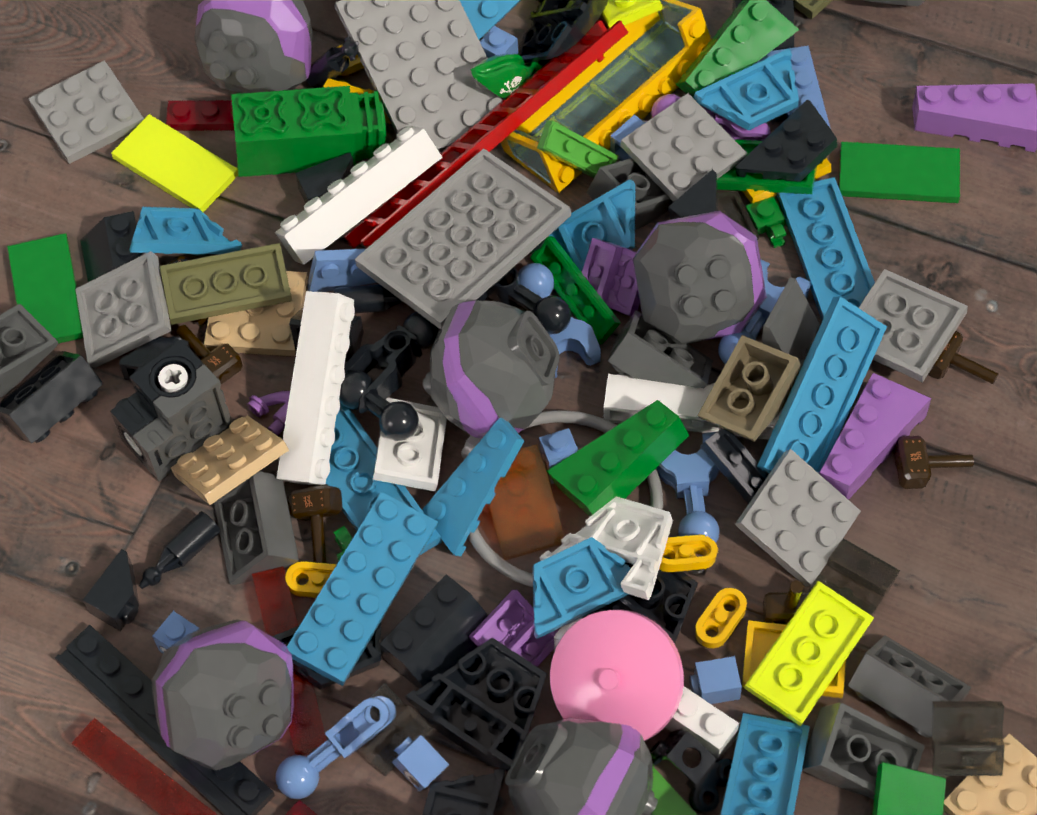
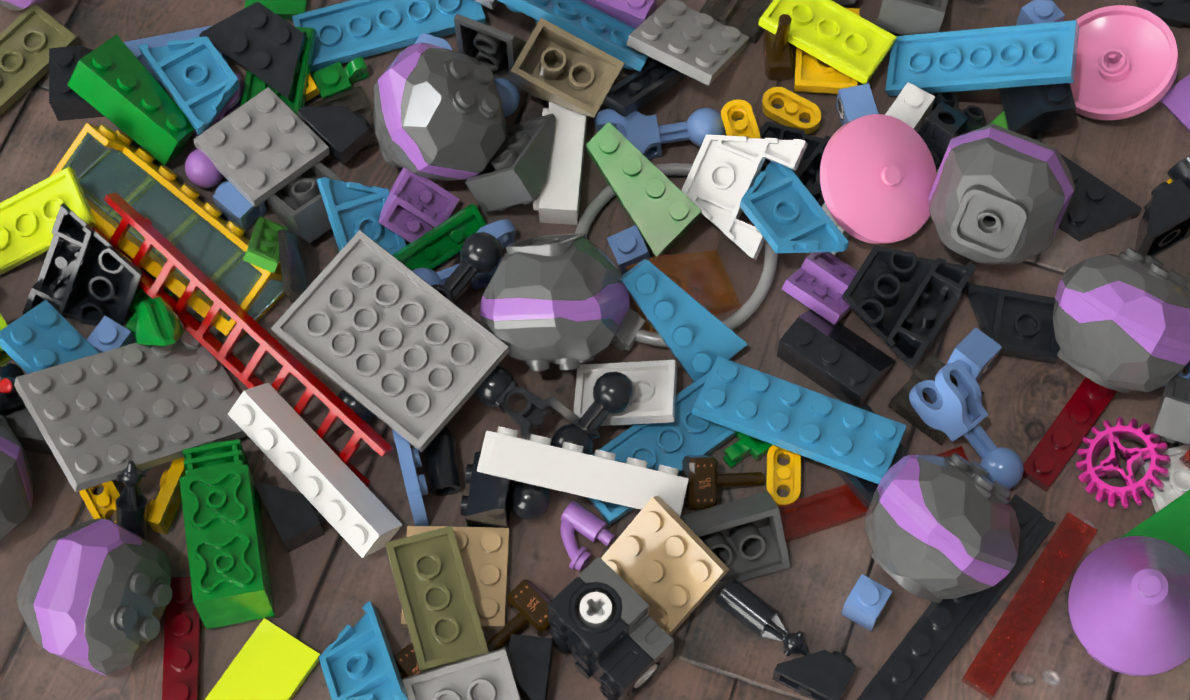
camera: 95 degrees left, 5 degrees up
none -> clear smoke slope [277,230,320,303]

